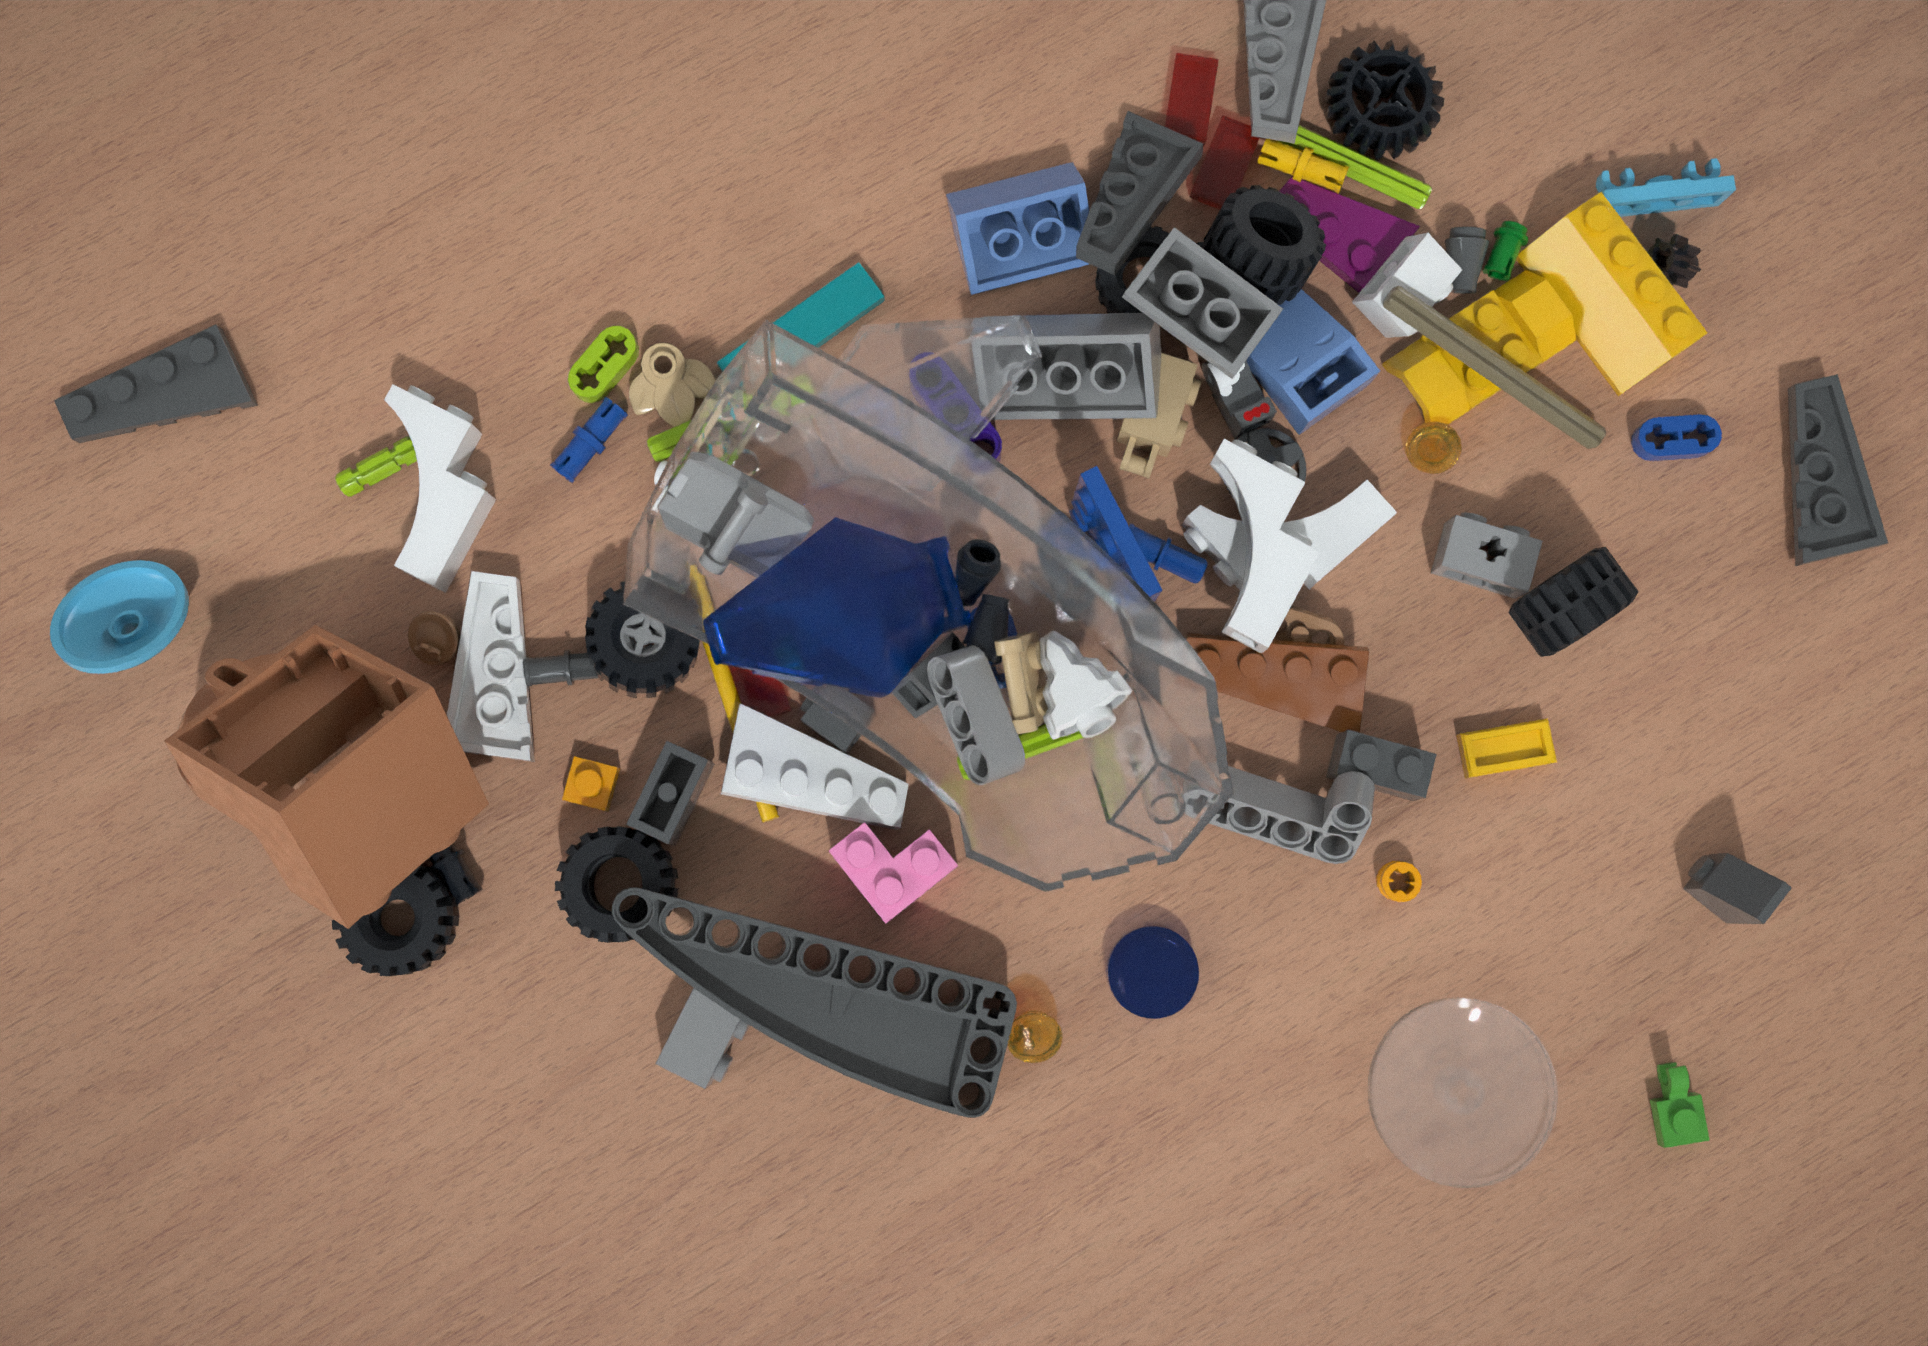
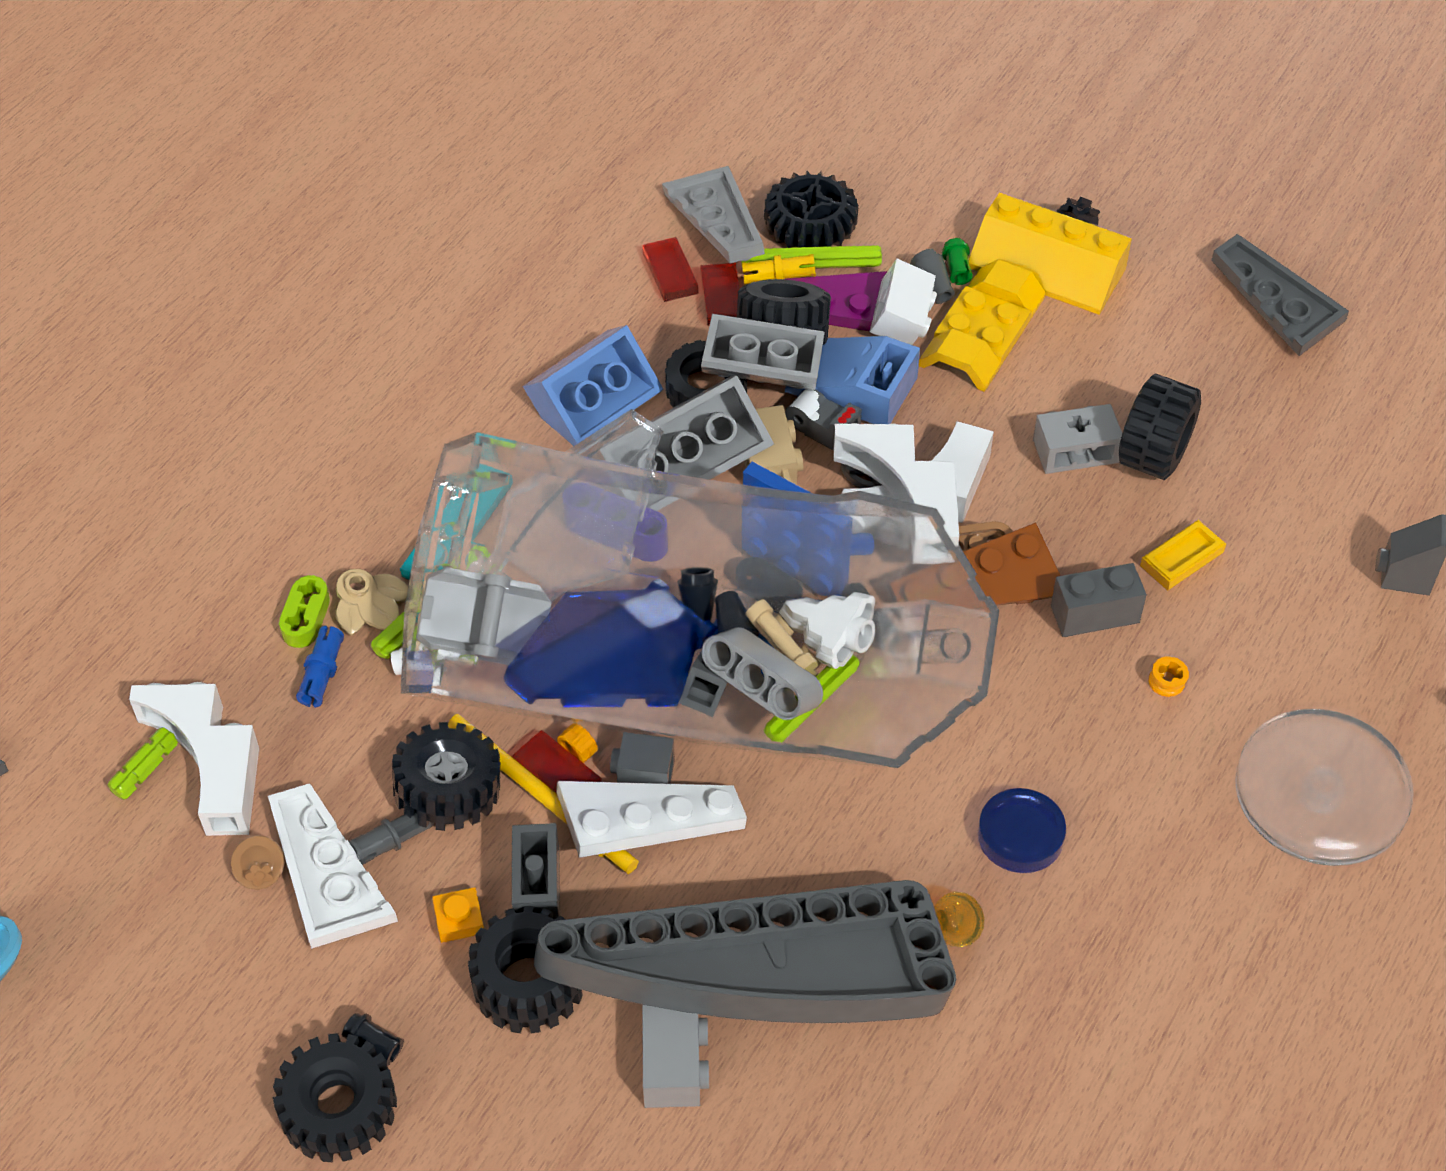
camera: 25 degrees left, 30 degrees down
nougat piece [164,625,489,929] -> none
bright pink brick [829,822,958,924] -> none
dark grey wing [1076,111,1203,275] -> none
light grey beam [1183,760,1375,864] -> none
dark tan axle [1383,286,1606,449] -> none
clear yellow hat [1405,421,1462,474] -> none
medium azure plate [1596,158,1736,217] -> none
blue beam [1631,414,1722,461] -> none

